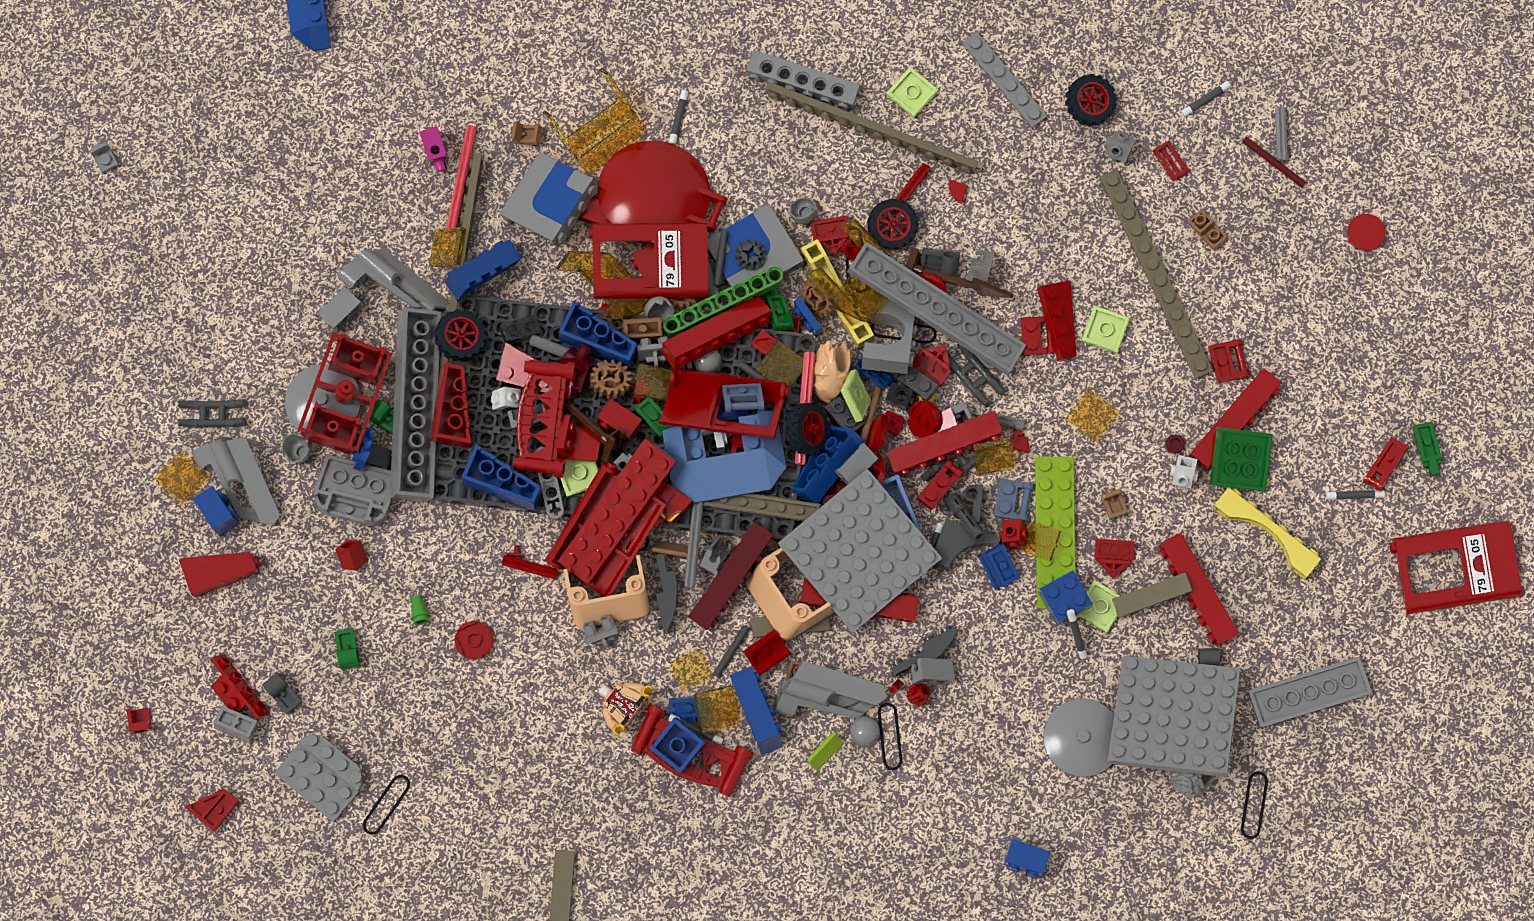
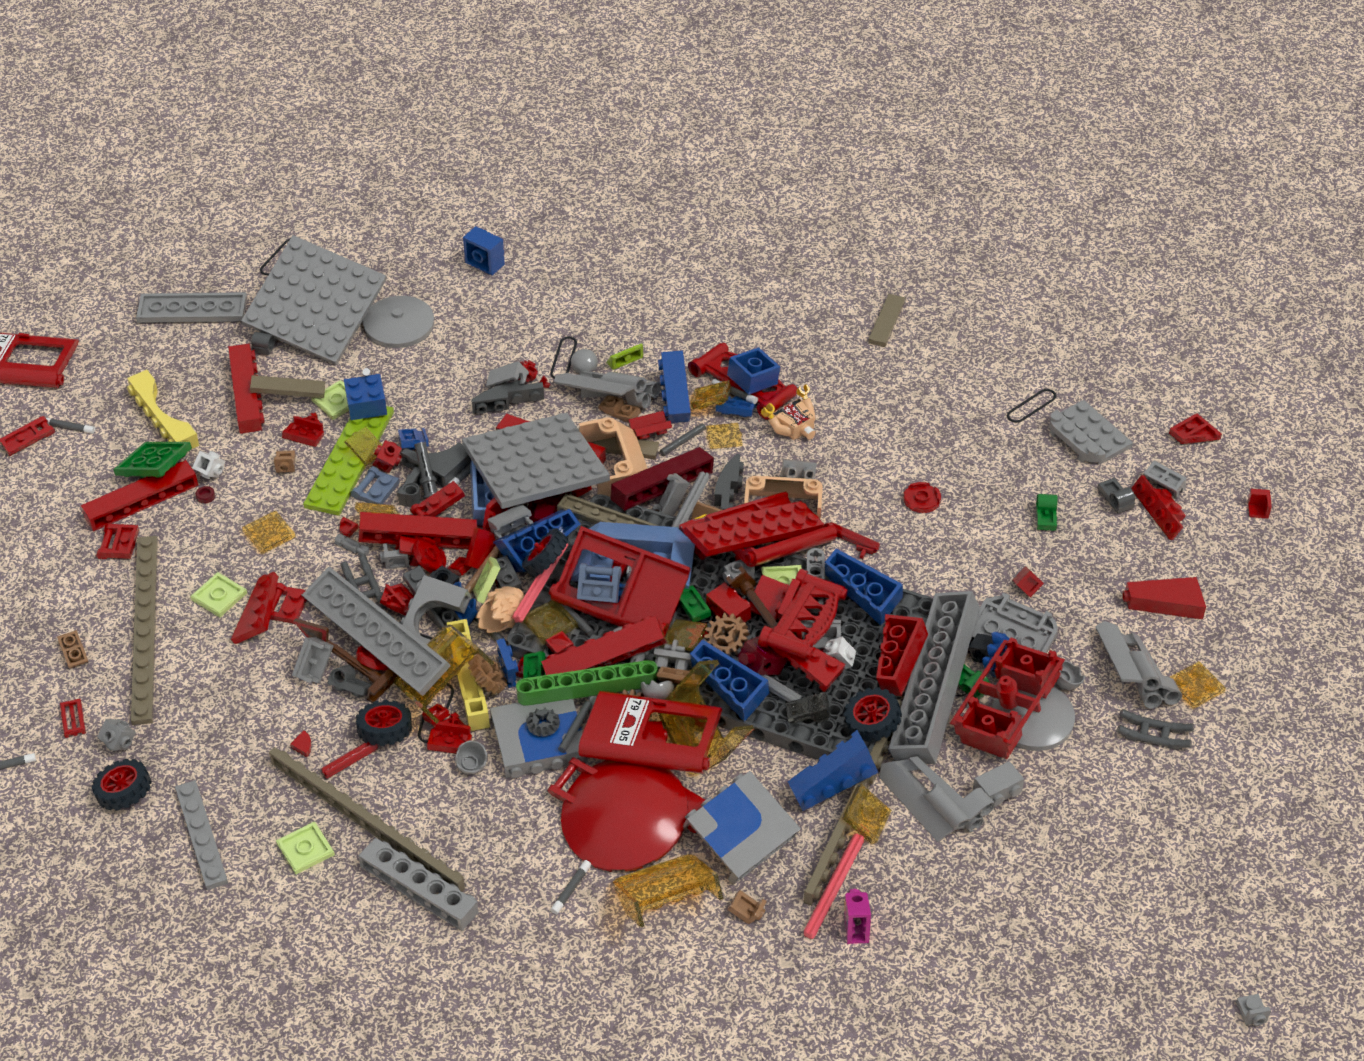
camera: 170 degrees left, 30 degrees down
blue brick [193,486,239,537] -> none
bright green cone [411,595,430,625] -> none

